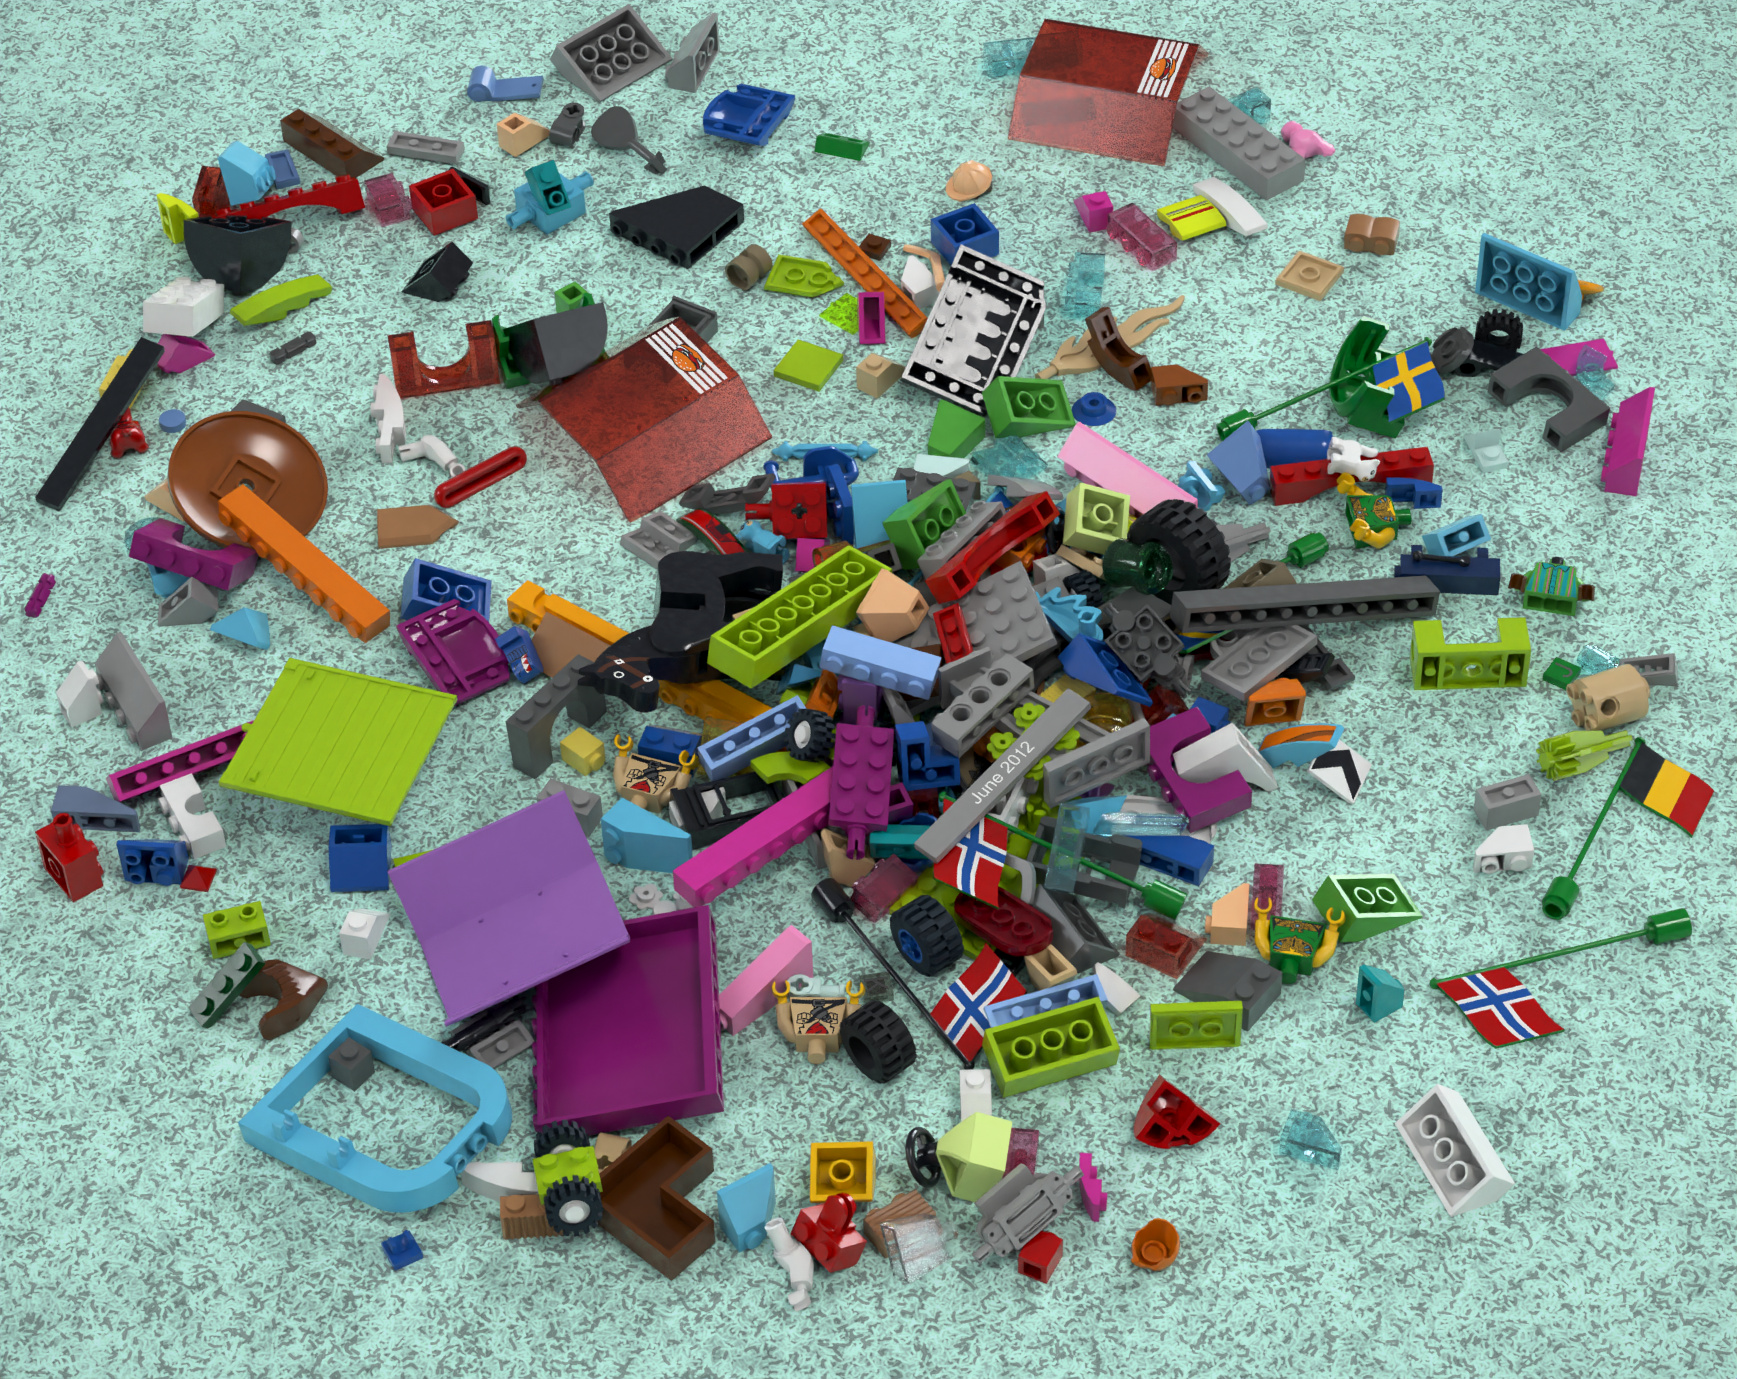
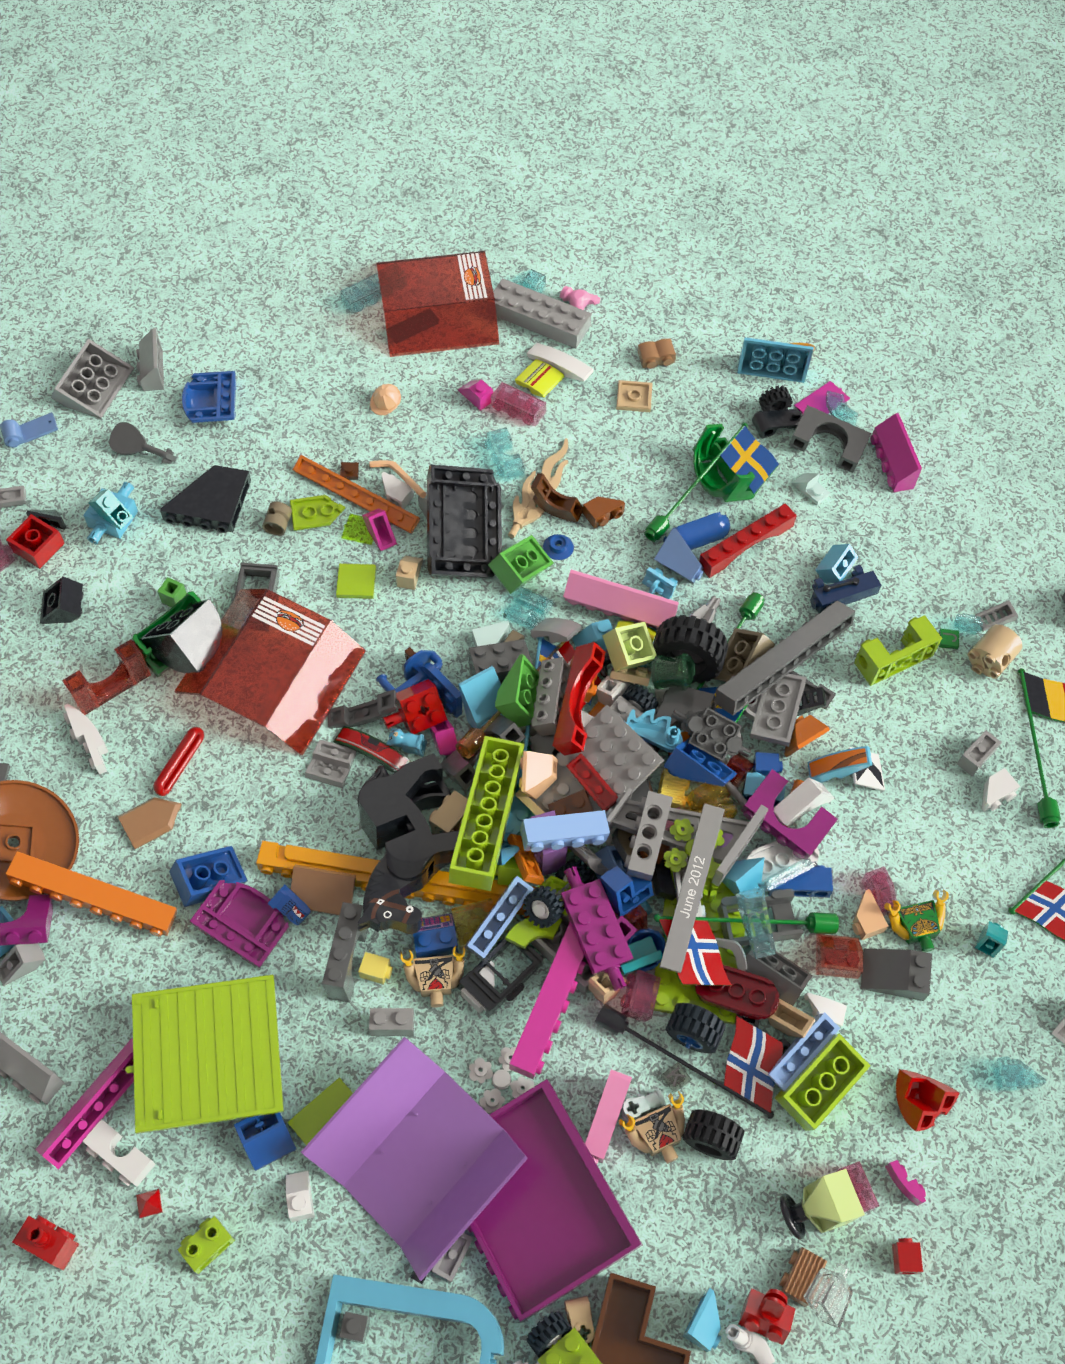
camera: 30 degrees left, 15 degrees up
sand blue slope [51,785,141,832] -> none
blue slope [116,839,189,886] -> none
plate [188,942,266,1029] -> none
medium azure slope [210,607,270,650] -> none
reddish brown animal [239,959,328,1040] -> none
white arm [398,435,466,477] -> none
light nougat slope [497,113,550,157] -> none
dark grey piece [549,102,586,148] -> none
medium azure slope [601,797,693,873] -> none
medium azure wheel [772,441,878,461] -> none
yellow slope [810,1141,876,1203] -> none
green slope [814,132,870,161] -> none
bright green slope [928,399,985,458] -> none
blue brick [931,203,999,266] -> none
white slope [960,1069,992,1122] -> none
light grey piece [972,1163,1084,1264] -> none
orange hair [1131,1218,1180,1271] -> none
lime tile [1149,1001,1243,1050] -> none
bright green slope [1312,874,1423,942] -> none
white animal [1327,437,1380,482] -> none
torso [1337,472,1412,549] -> none
blue slope [1385,478,1443,509] -> none
dark grey tile [1430,327,1474,374] -> none
torso [1508,557,1595,616] -> none
lime piece [1536,730,1632,781] -> none

